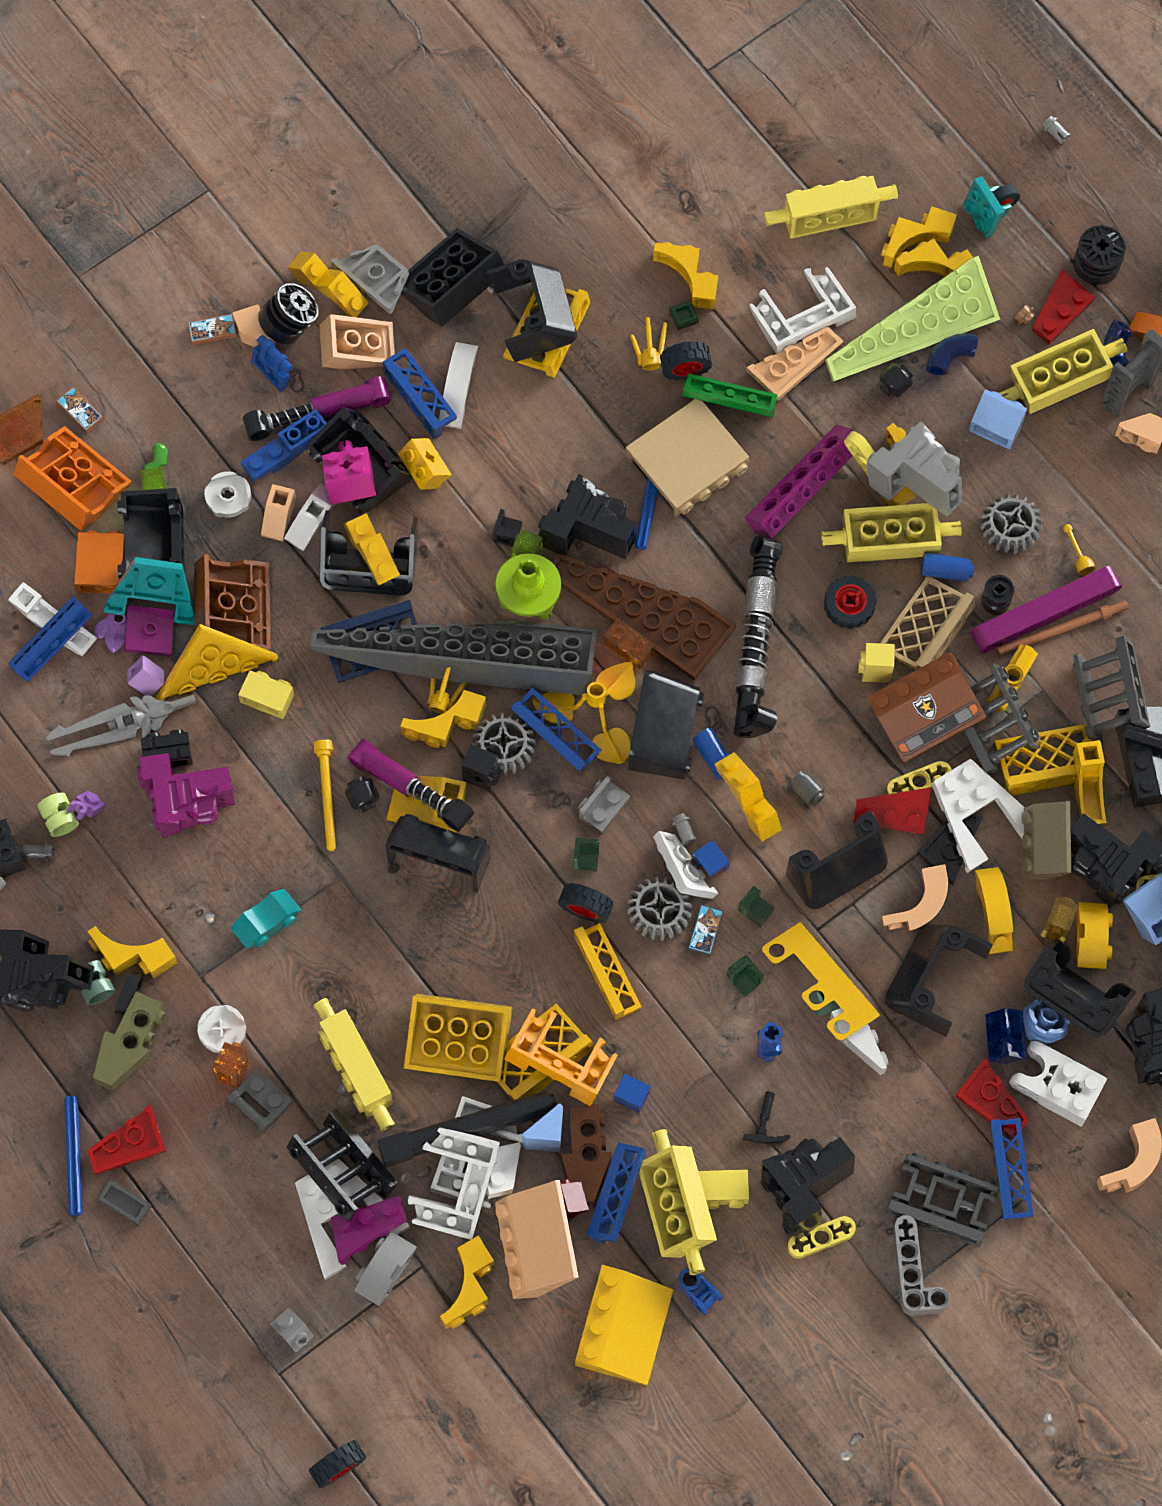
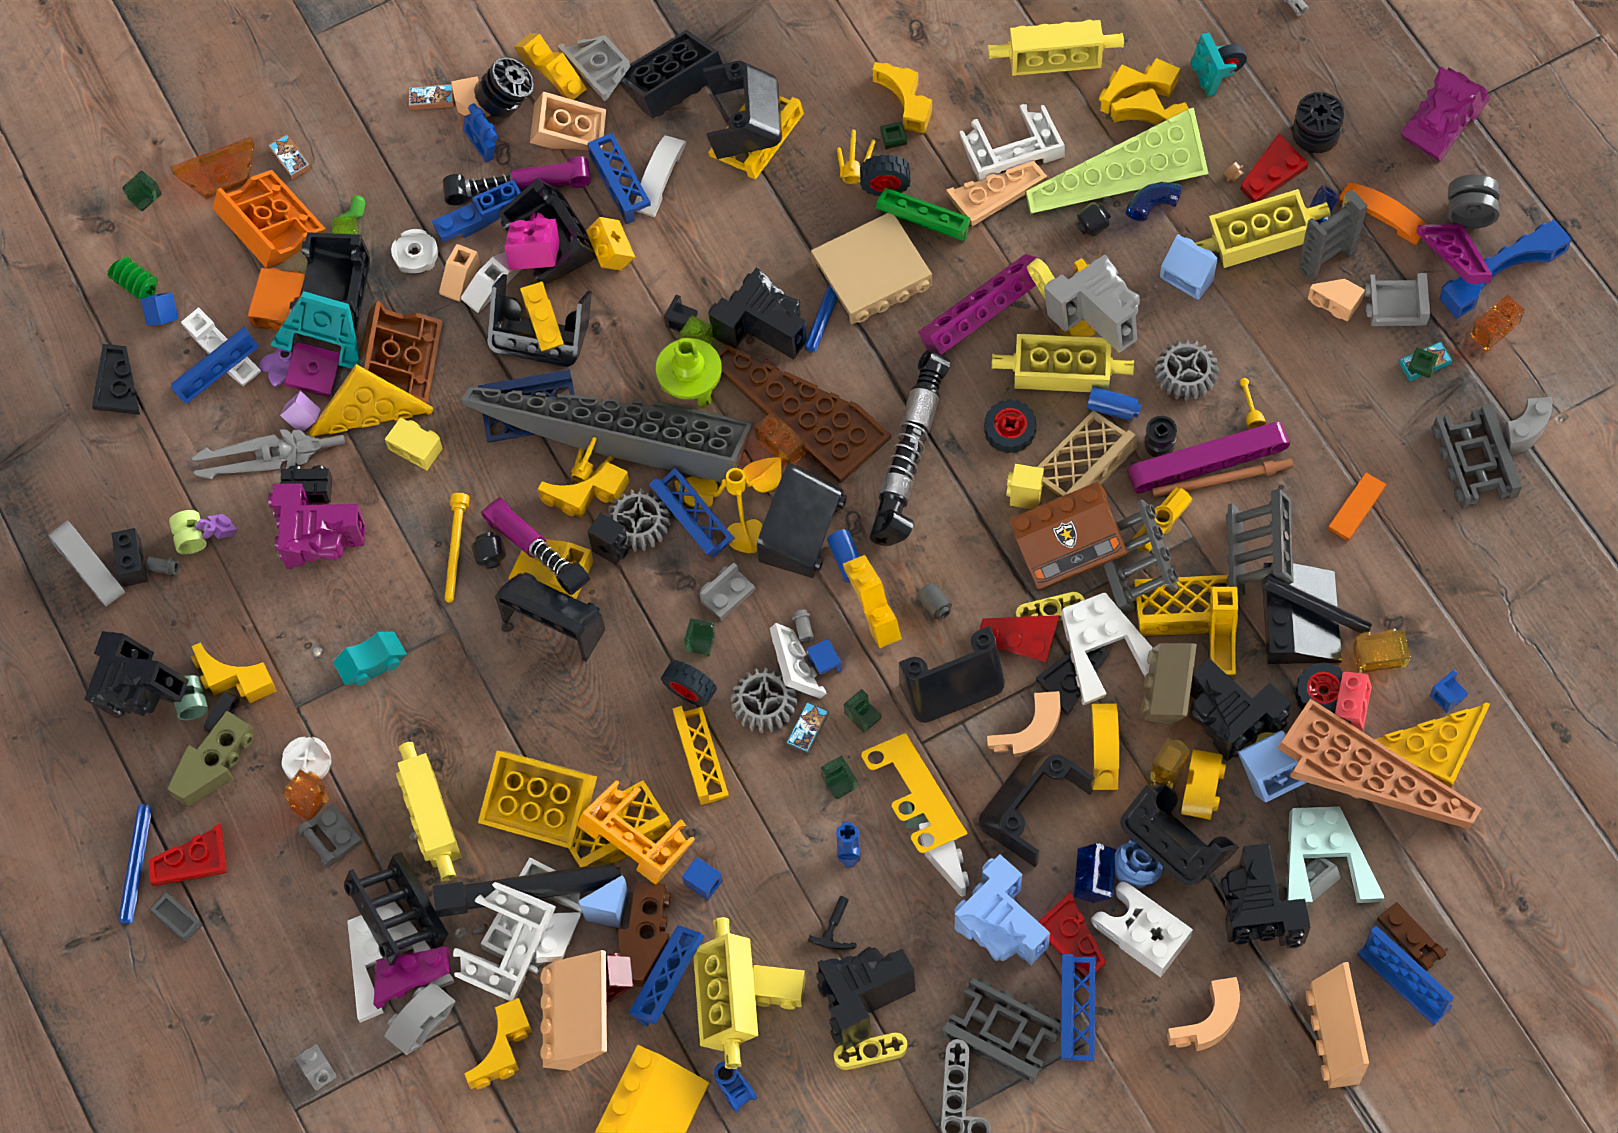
camera: 15 degrees right, 5 degrees down
none -> light blue brick [954,855,1050,966]

